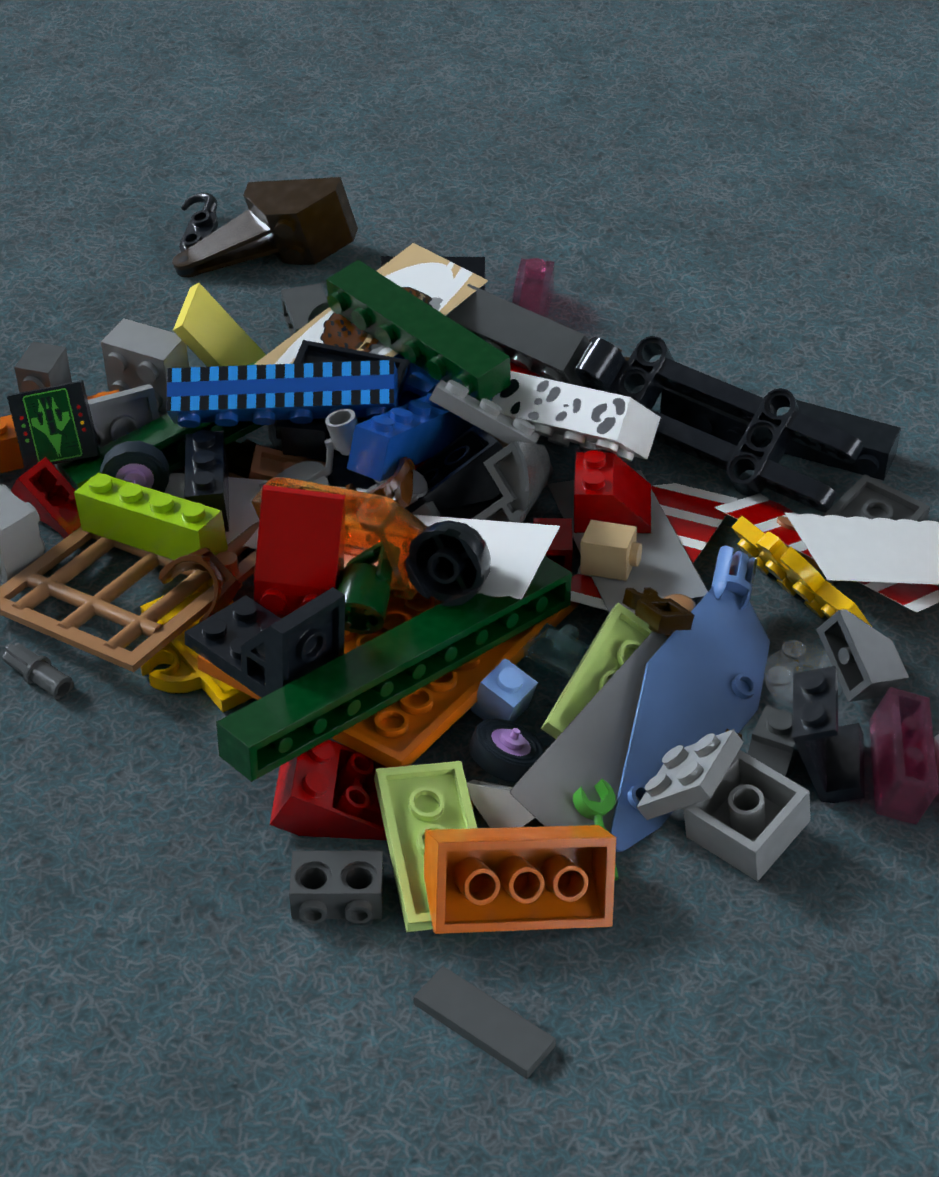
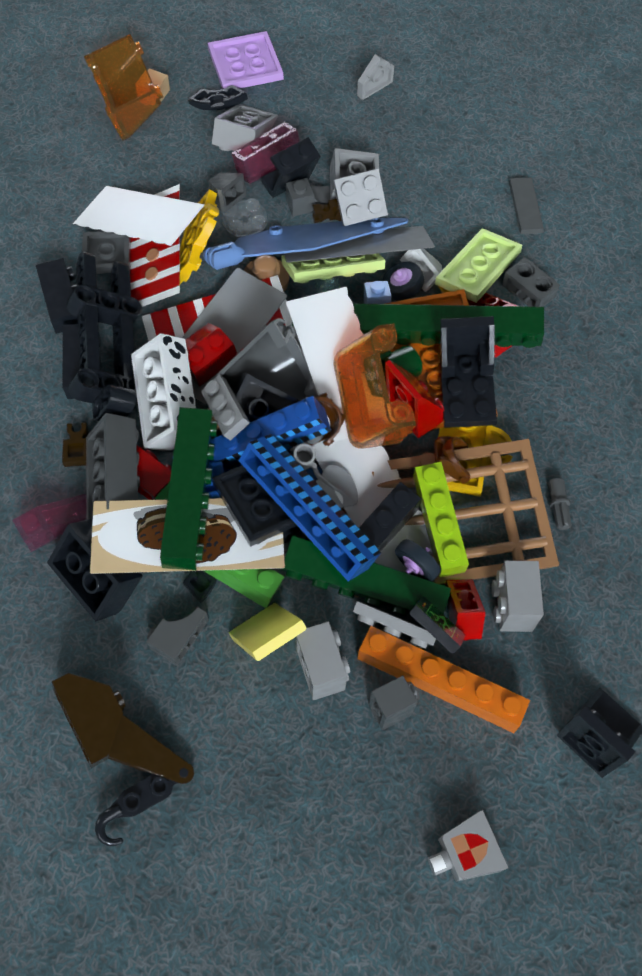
camera: 135 degrees left, 20 degrees up
black cylinder [405,520,491,607] -> none
orange slope [424,825,616,934] -> none
bright green piece [573,779,619,881] -> none
tan brick [580,520,642,581] -> none
dark brown plate [622,587,694,635] -> none

